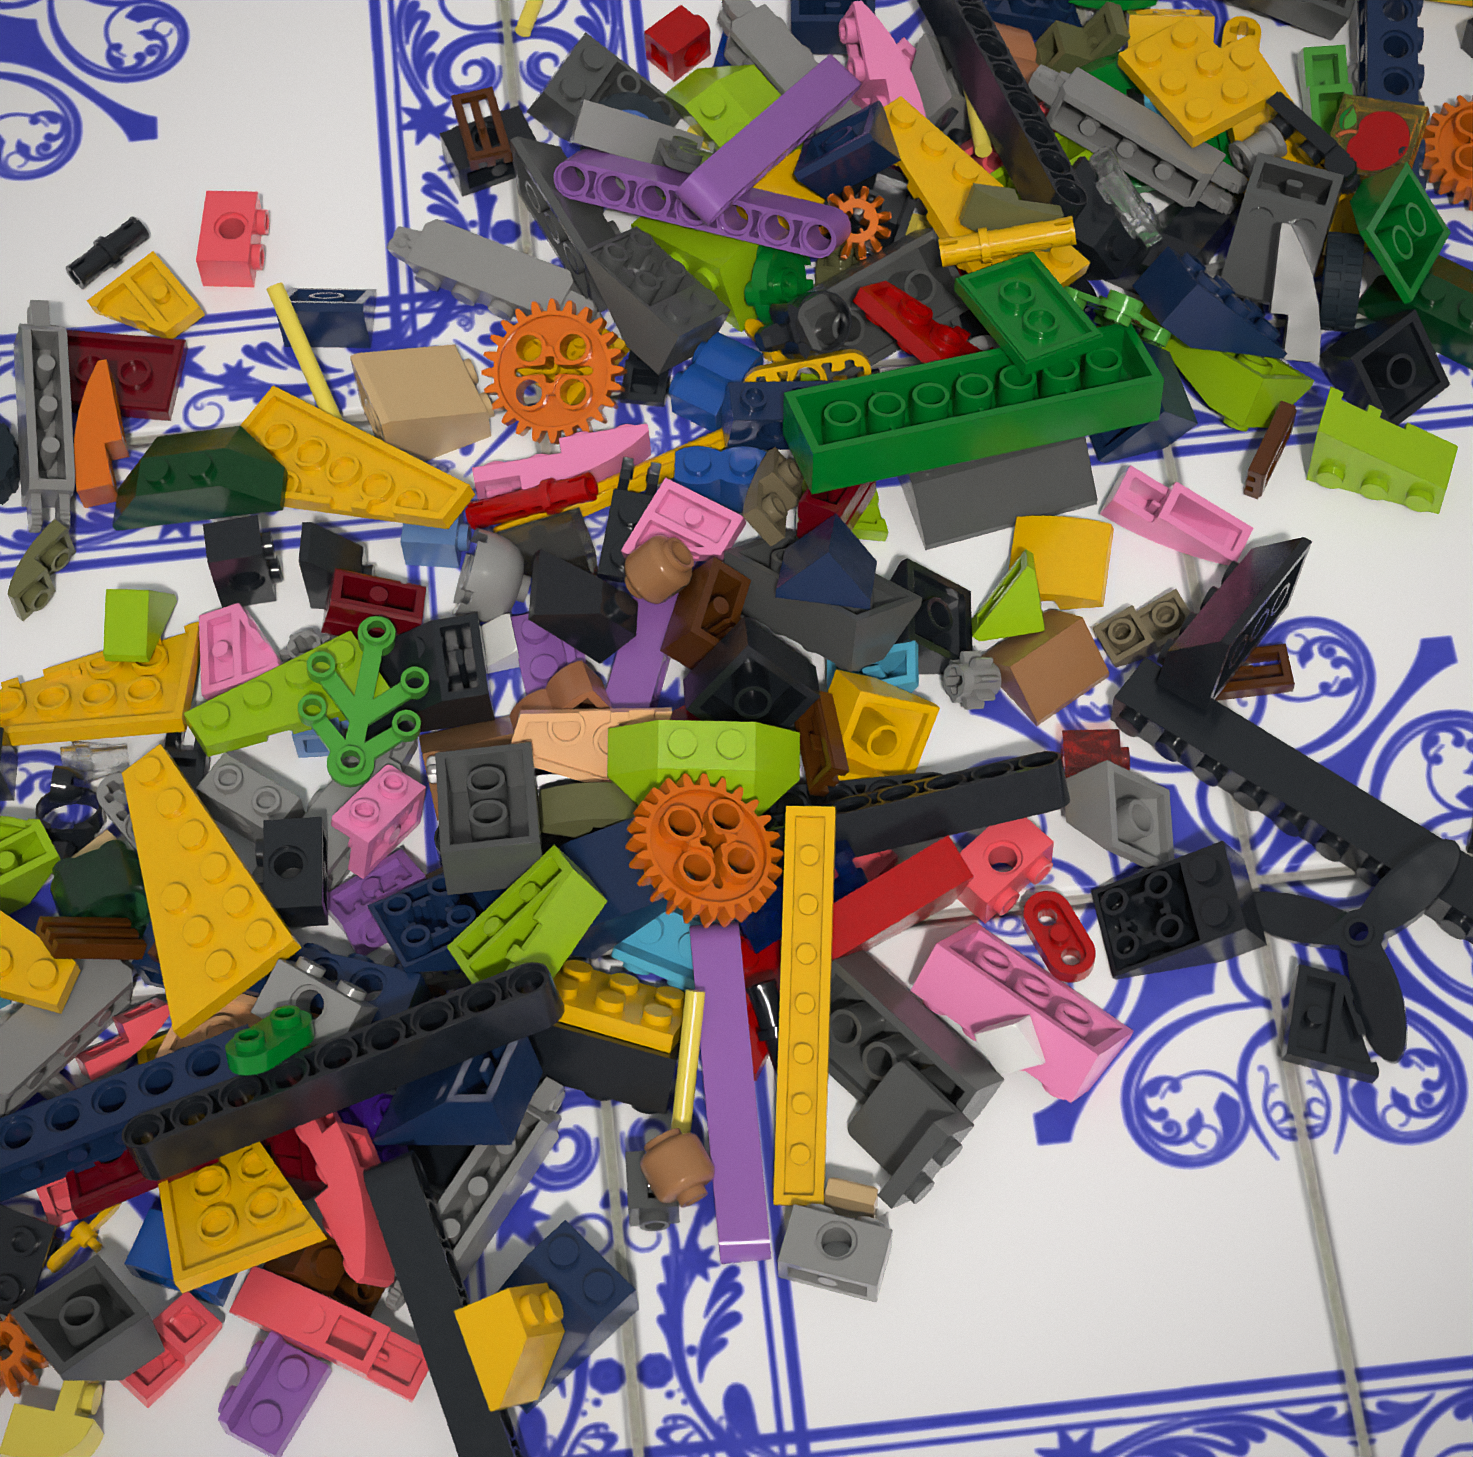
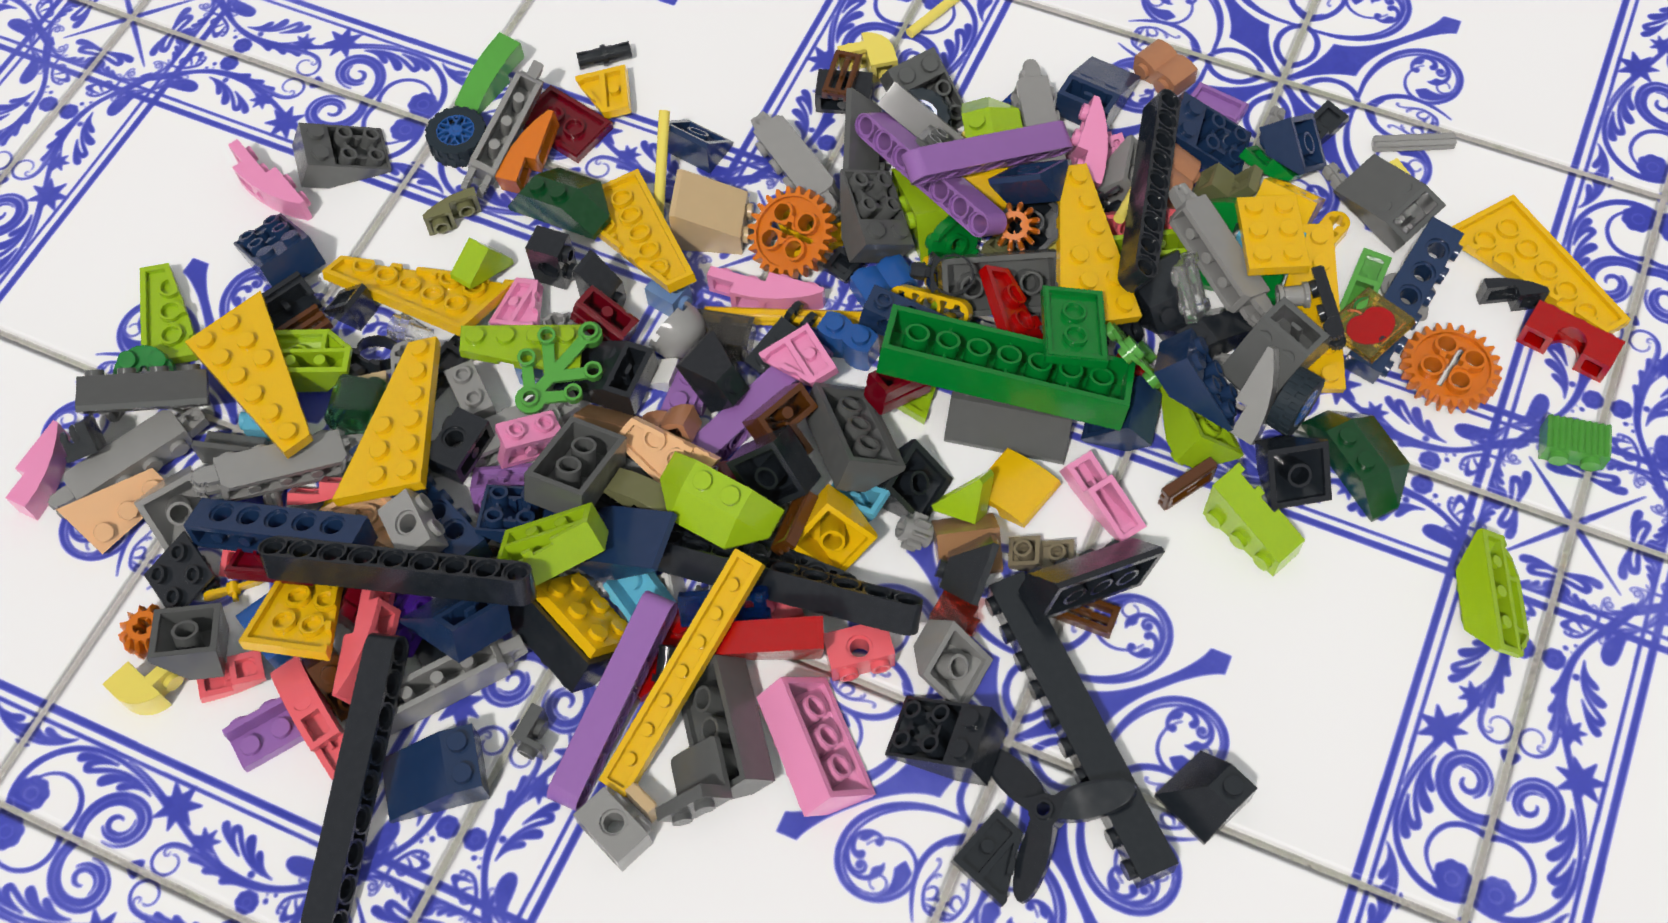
camera: 30 degrees right, 0 degrees up
reddish brown tile [35,916,147,960] -> none
black hinge [49,765,86,804] -> none
coral brick [196,190,269,287] -> none
green plate [225,1005,315,1075] -> none
yellow slope [454,1283,565,1412] -> none
red pin [465,472,598,530] -> none
medium nougat head [624,535,694,604] -> none
orange gear [625,773,784,928] -> none
medium nougat head [640,1128,715,1208] -> none
red brick [644,4,711,82] -> none
light yellow bar [671,989,706,1133] -> none
dark tan slope [742,447,804,547] -> none
dark blue slope [775,513,877,610] -> none
yellow pin [938,215,1077,268] -> none
olive slope [959,183,1064,252] -> none
white slope [974,1015,1046,1075] -> none
red plate [1023,891,1096,983] -> none
green slope [1350,162,1451,304] -> none
none -> light yellow brick [837,32,898,83]
none -> black slope [934,532,1000,606]

